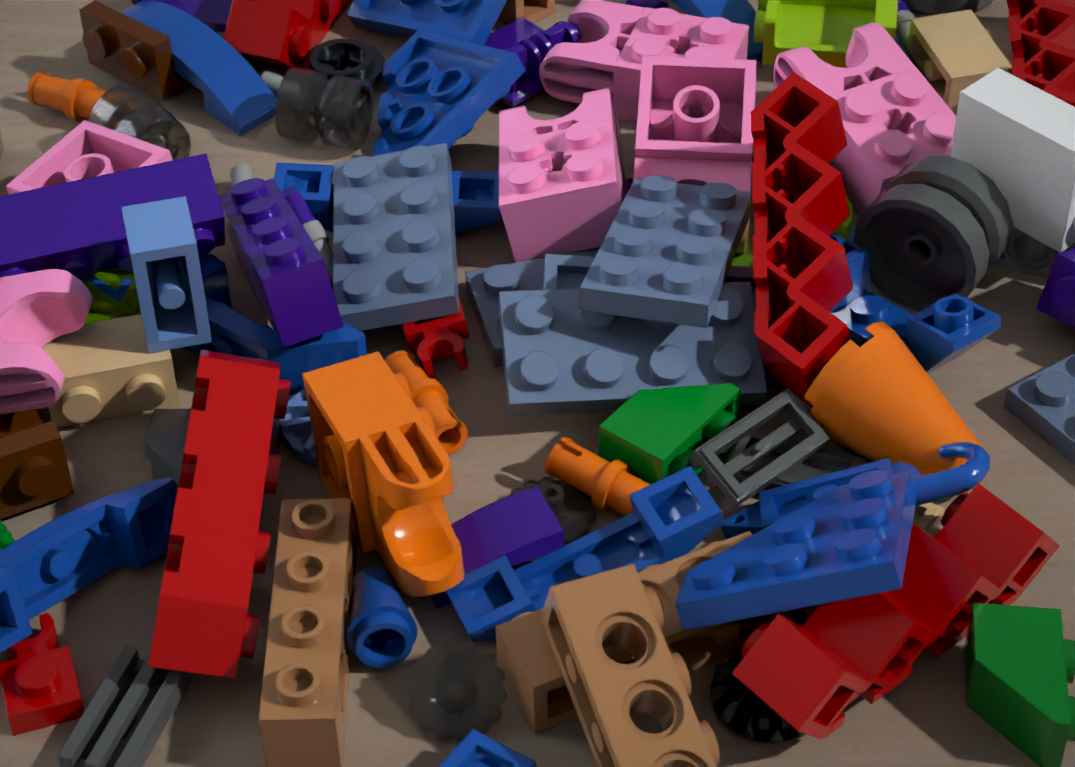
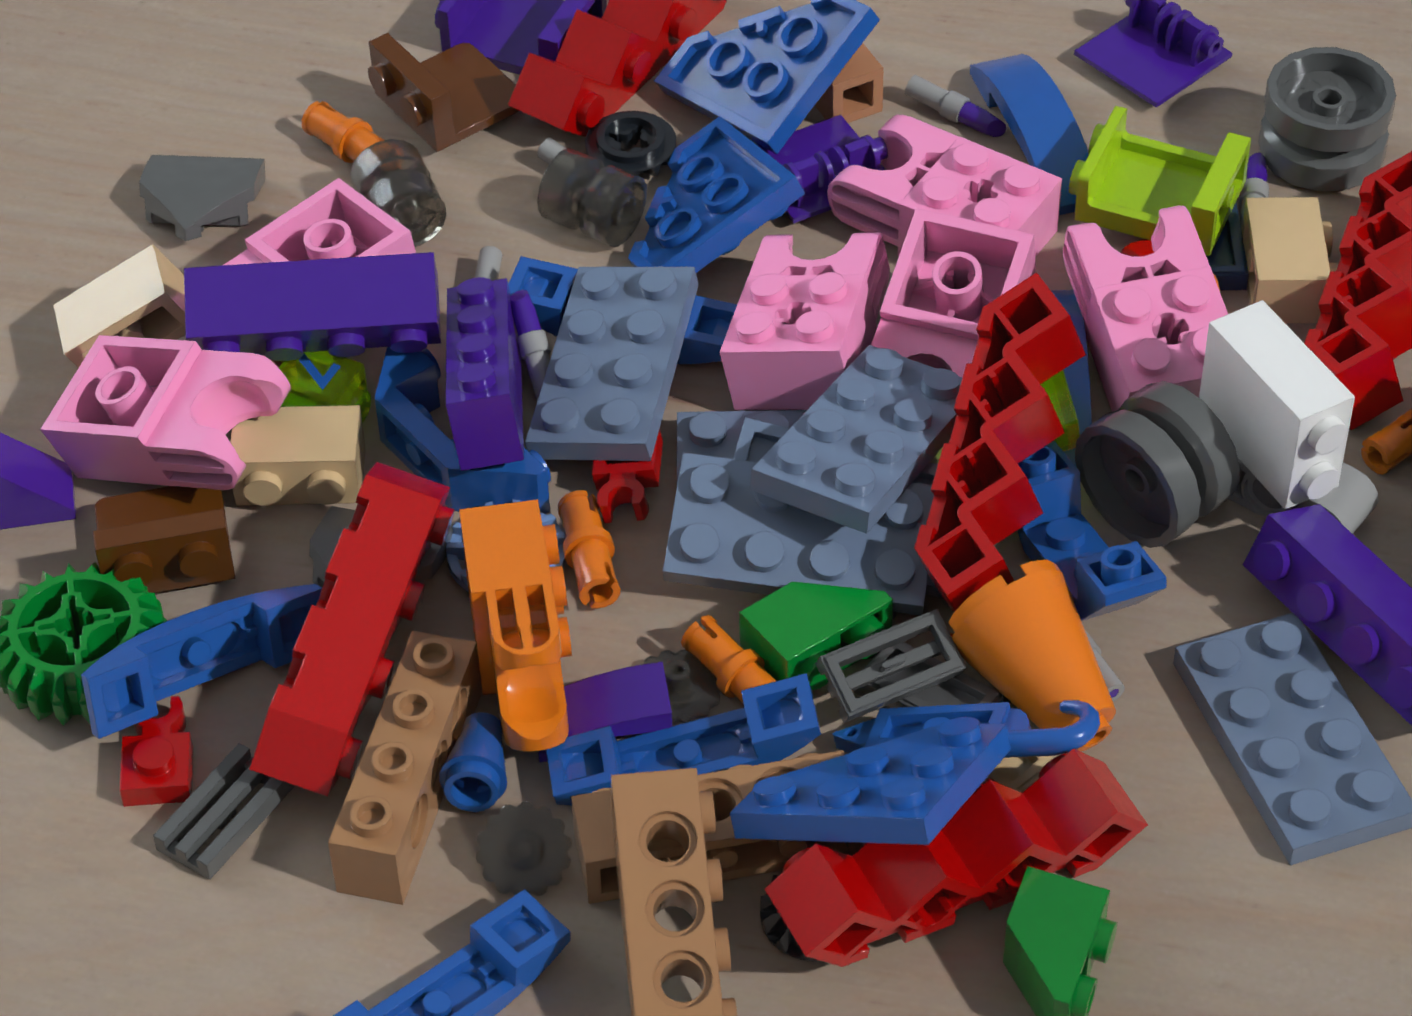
camera: 15 degrees right, 5 degrees up
blue slope [120,1,281,136] -> none
medium blue brick [121,196,212,353] -> none

